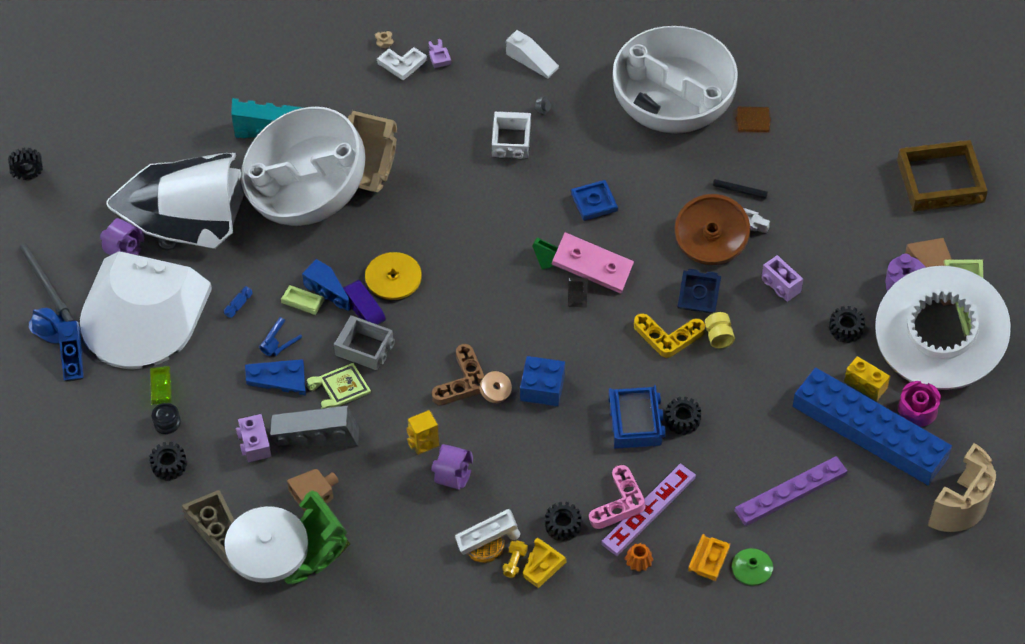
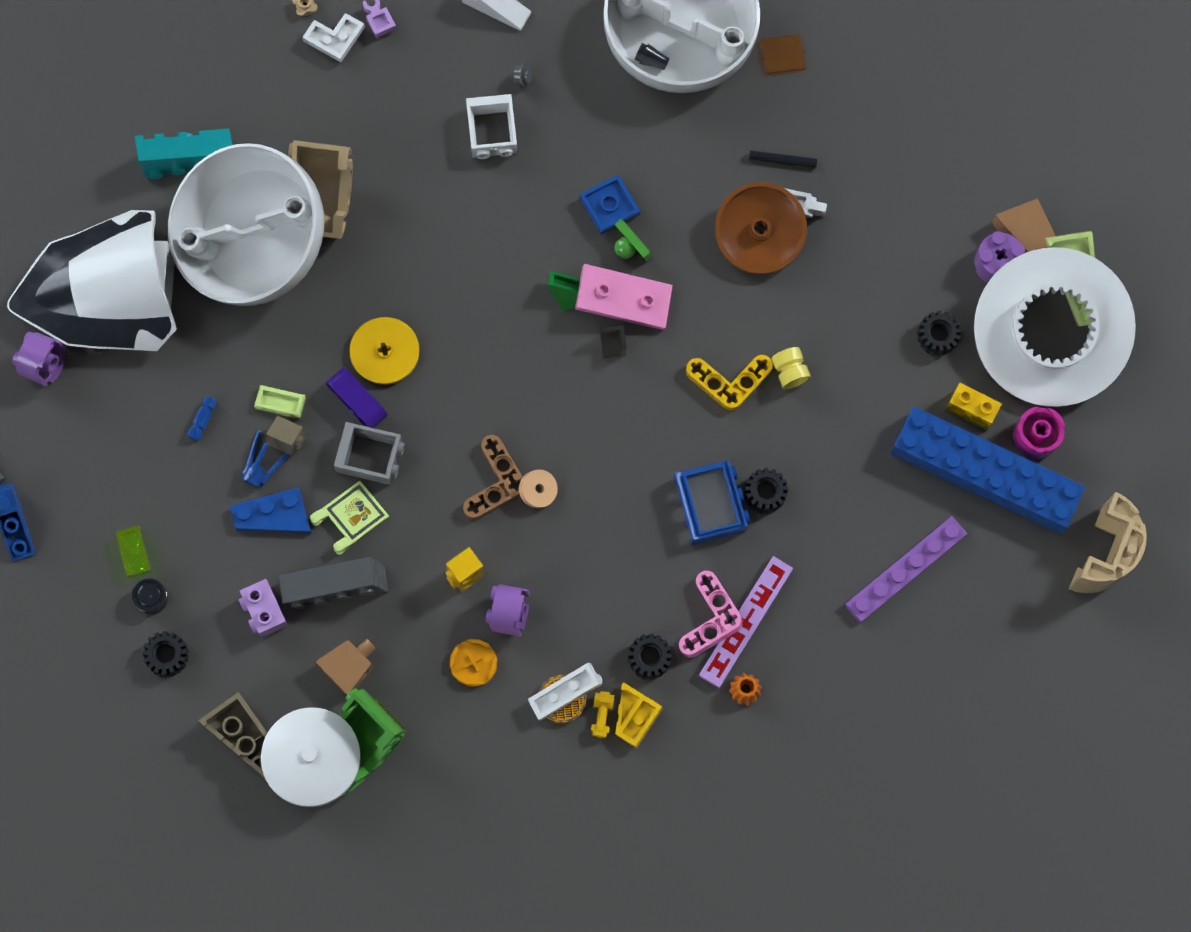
camera: 15 degrees left, 20 degrees up
white windscreen [80,251,212,369] -> none
blue slope [302,259,350,311] -> none
blue brick [520,356,565,406] -> none
dark blue plate [677,269,721,314] -> none
light orange plate [688,534,730,581] -> none
bright green dish [732,548,773,586] -> none
lavender brick [761,255,803,302] -> none
pearl gold window [897,140,988,211] -> none
none -> dark tan brick [266,415,305,456]
none -> light orange tile [450,639,498,687]
none -> bright green tile [614,219,653,262]

